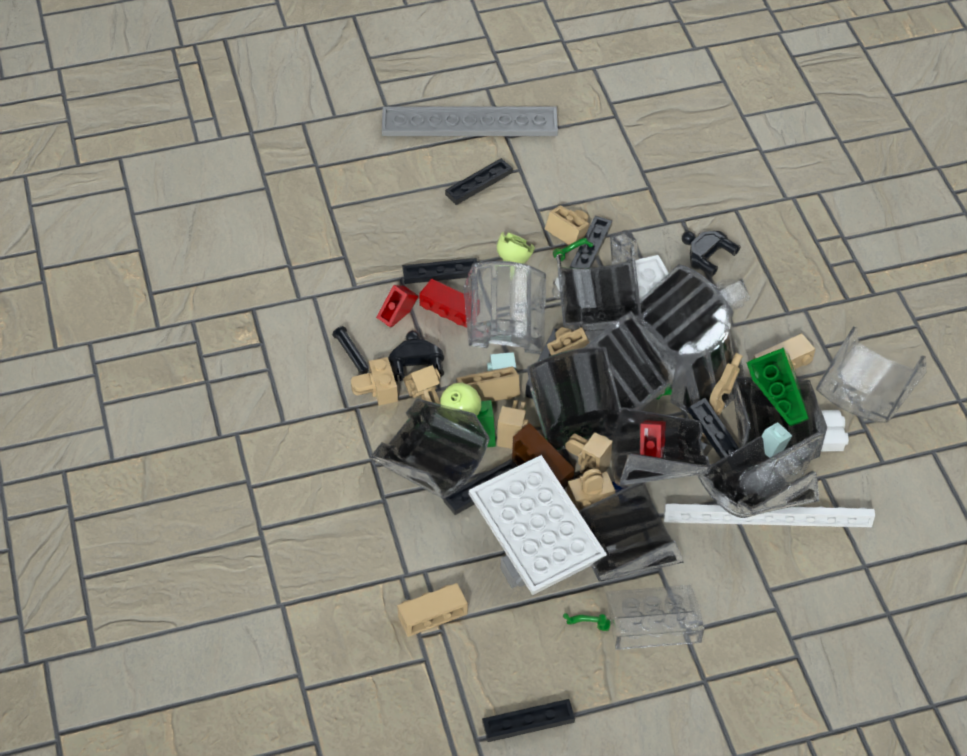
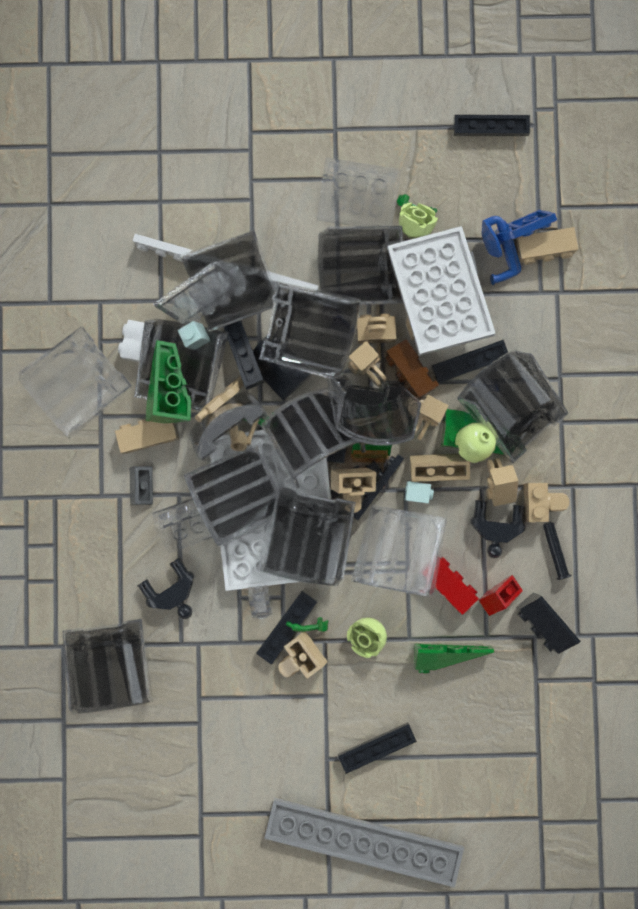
camera: 165 degrees left, 35 degrees up
black plate [402,258,479,284] -> none
red slope [640,420,666,466] -> none
none -> clear smoke windscreen [63,619,154,714]
none -> dark grey slope [129,466,153,505]
none -> yellowish green cylinder [398,203,438,239]
none -> green wedge [414,644,494,673]
none -> blue plate [481,210,557,285]
none -> black slope [516,592,581,654]

